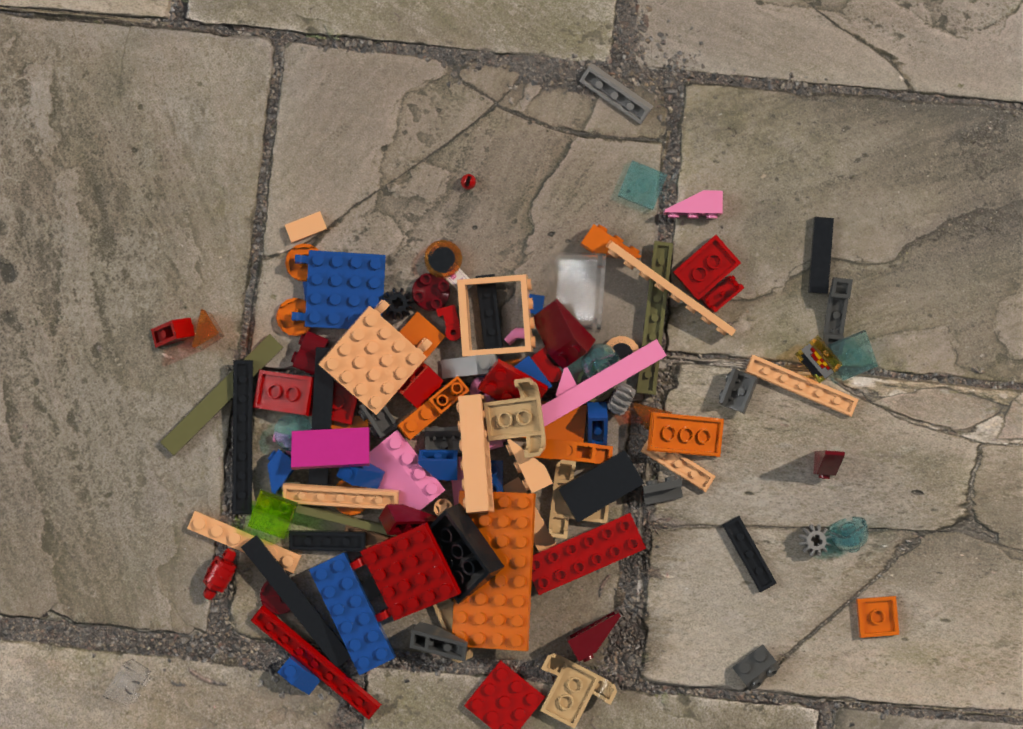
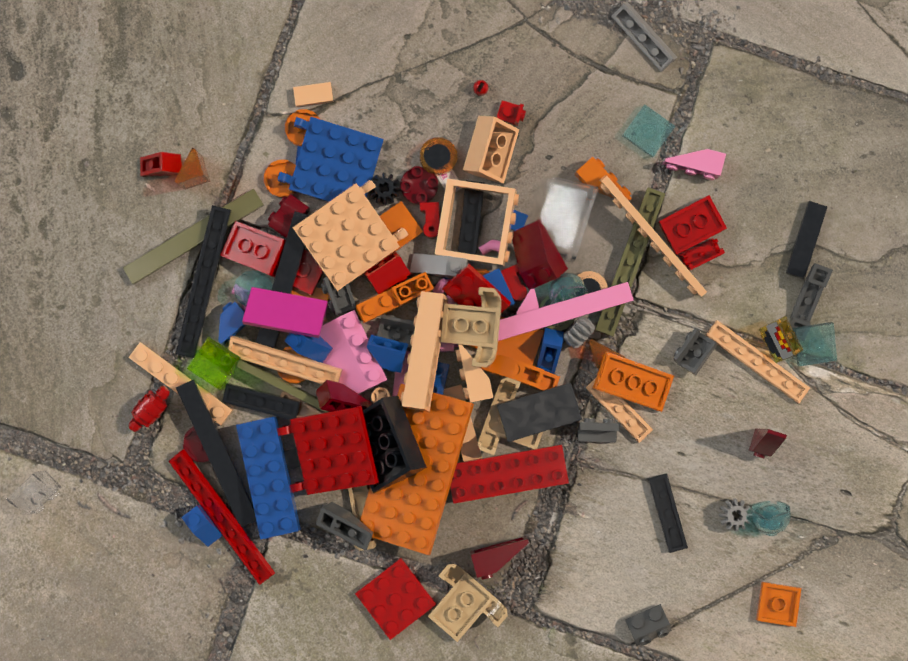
camera: 15 degrees right, 0 degrees up
none -> light nougat slope [463,116,519,184]
none -> red bracket [497,100,526,126]

